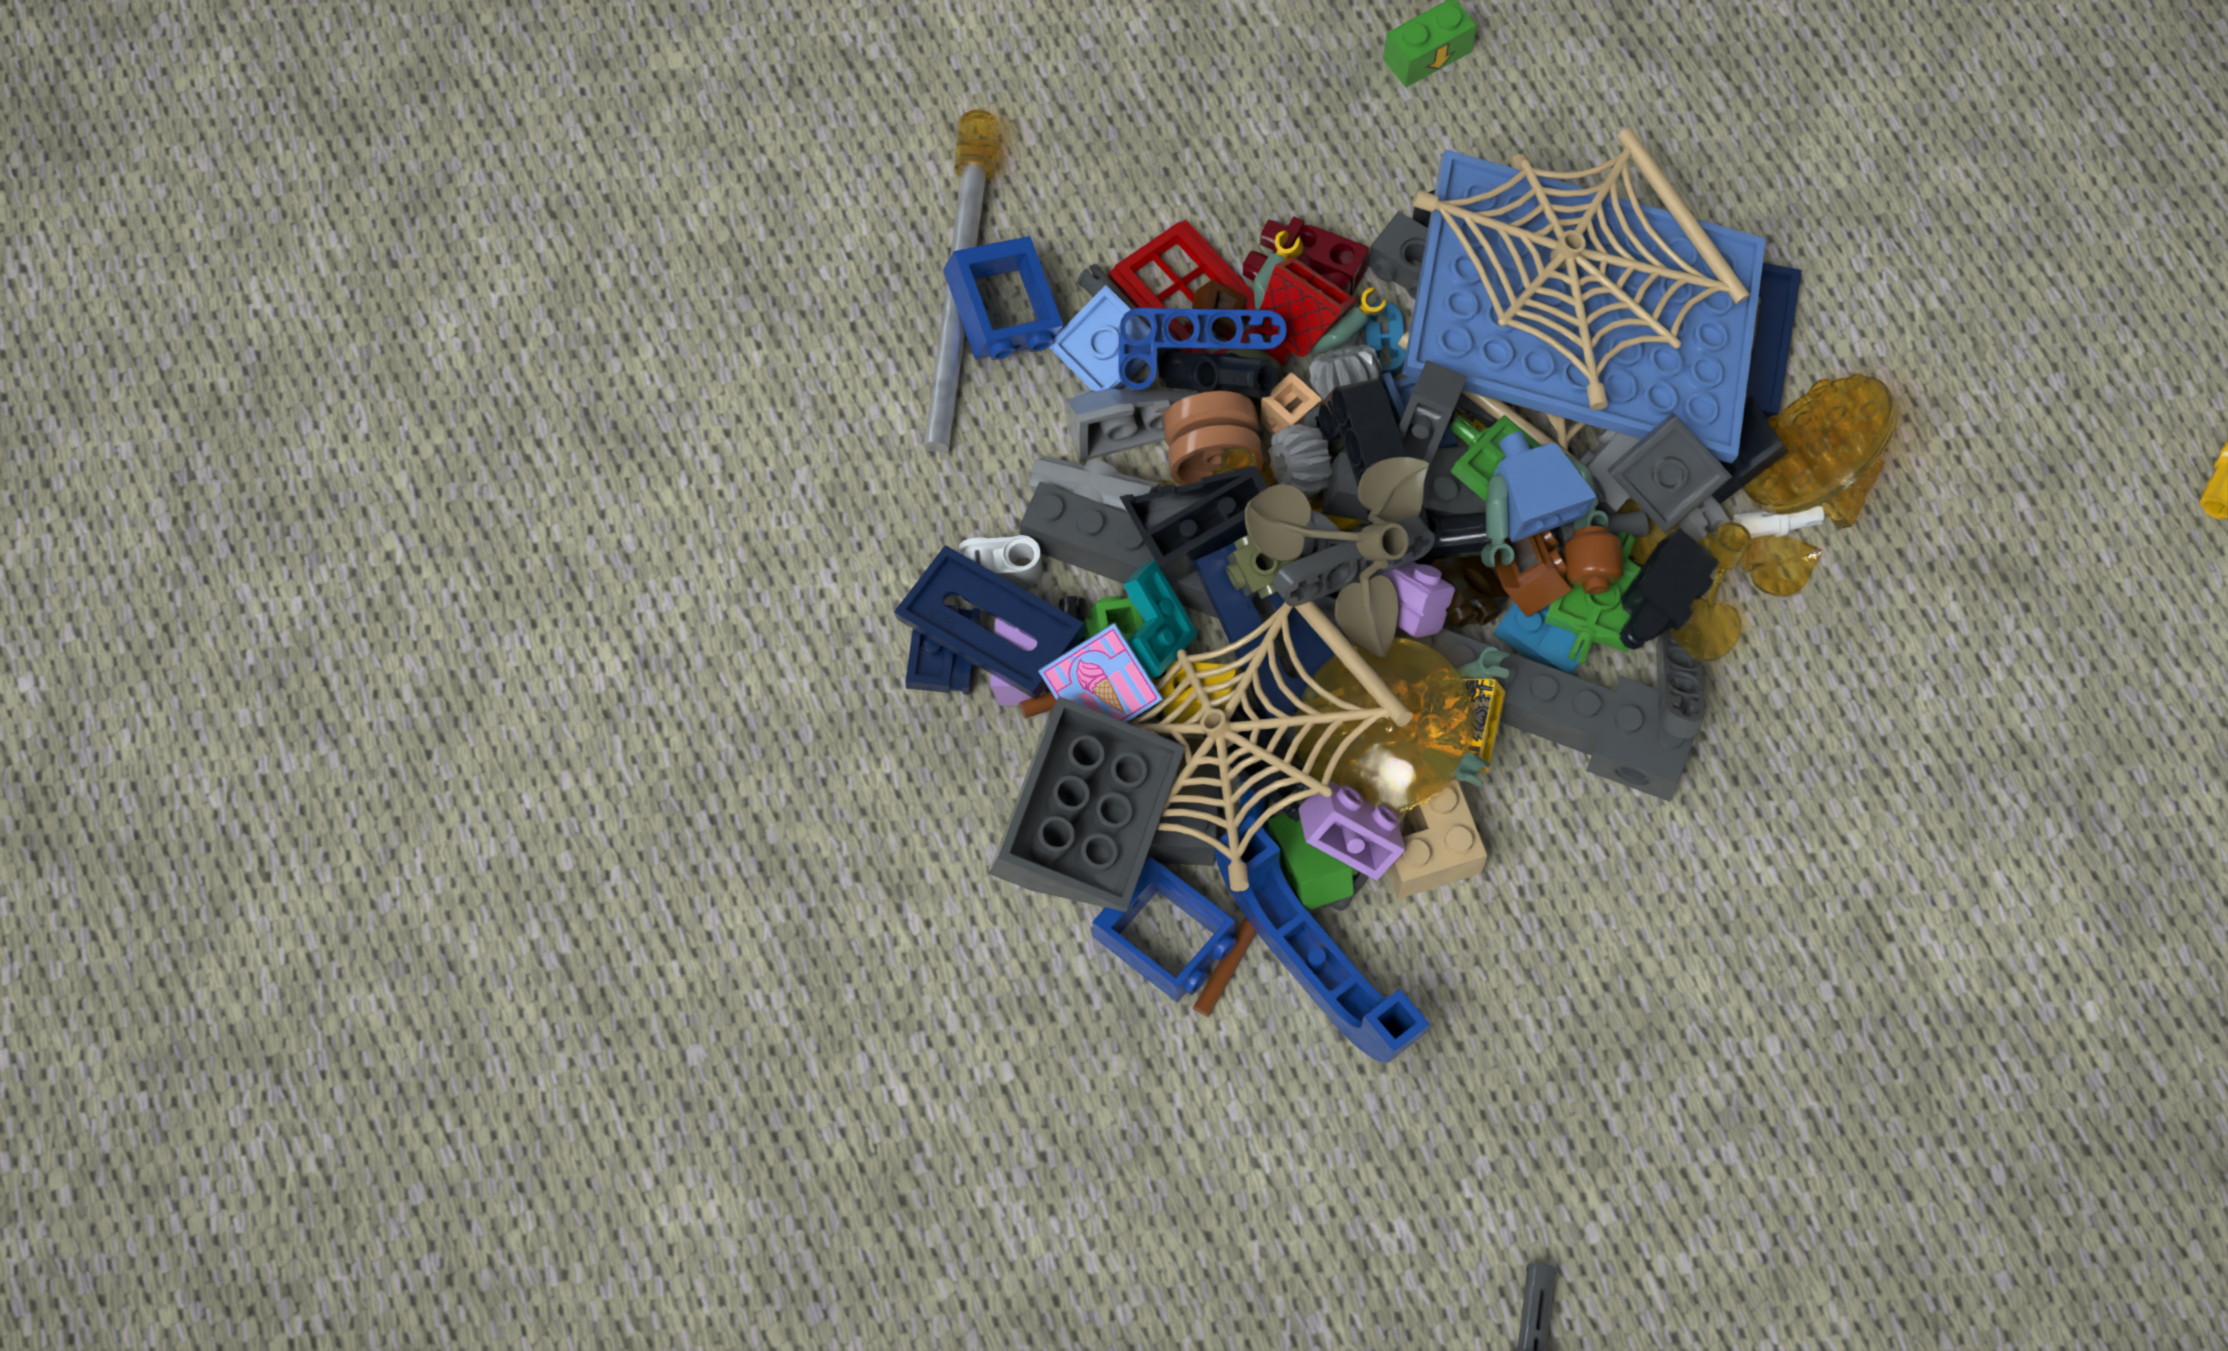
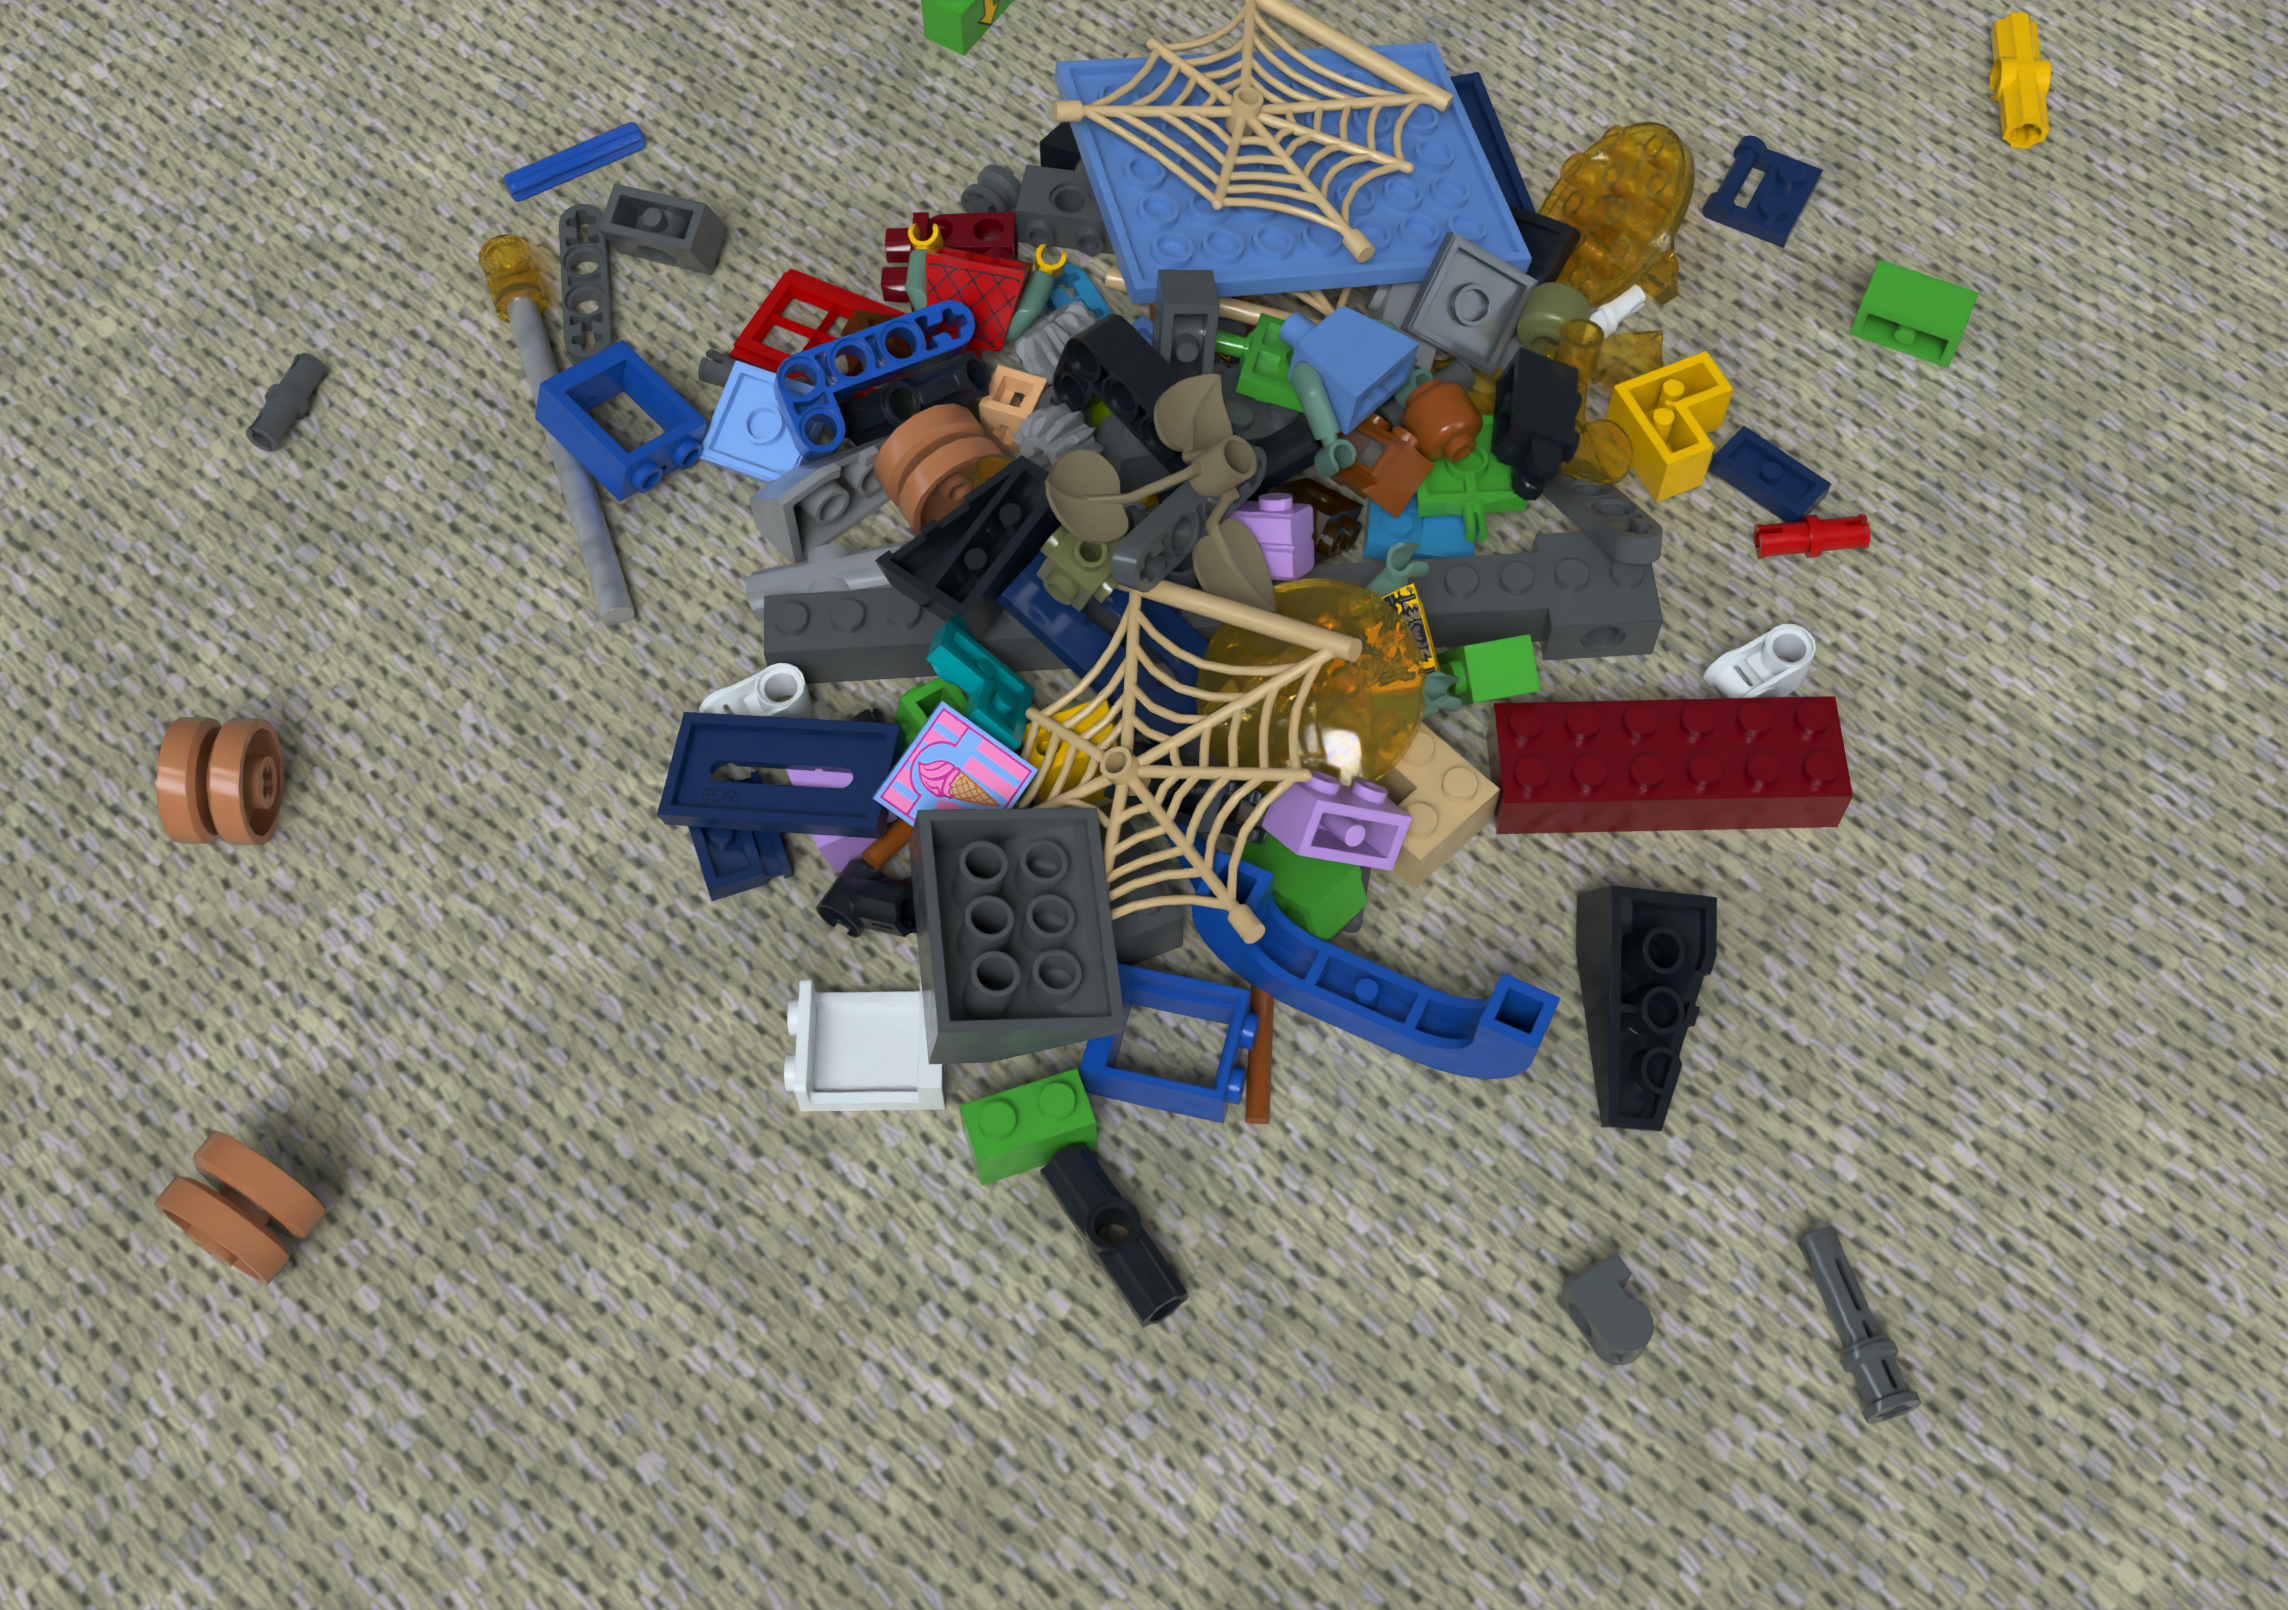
camera: 25 degrees left, 5 degrees down
none -> nougat wheel [154,1130,326,1286]
none -> nougat wheel [156,717,284,845]
none -> dark grey pin [246,353,327,452]
none -> blue axle [504,122,645,202]
none -> dark grey beam [559,204,614,366]
none -> dark grey brick [598,183,727,275]
none -> white panel [784,976,946,1111]
none -> black piece [816,860,917,938]
none -> bright green brick [959,1068,1098,1186]
none -> dark grey wheel [961,164,1021,213]
none -> black piece [1040,1143,1188,1328]
none -> bright green brick [1437,634,1541,706]
none -> dark red brick [1486,696,1853,834]
none -> olive head [1516,282,1591,360]
none -> dark grey leg [1558,1252,1654,1365]
none -> black wedge [1576,885,1717,1132]
none -> yellow brick [1604,351,1734,503]
none -> dark blue plate [1702,135,1823,248]
none -> white piece [1703,624,1816,698]
none -> dark blue plate [1709,426,1831,523]
none -> red pin [1753,514,1870,559]
none -> bright green brick [1849,260,1979,368]

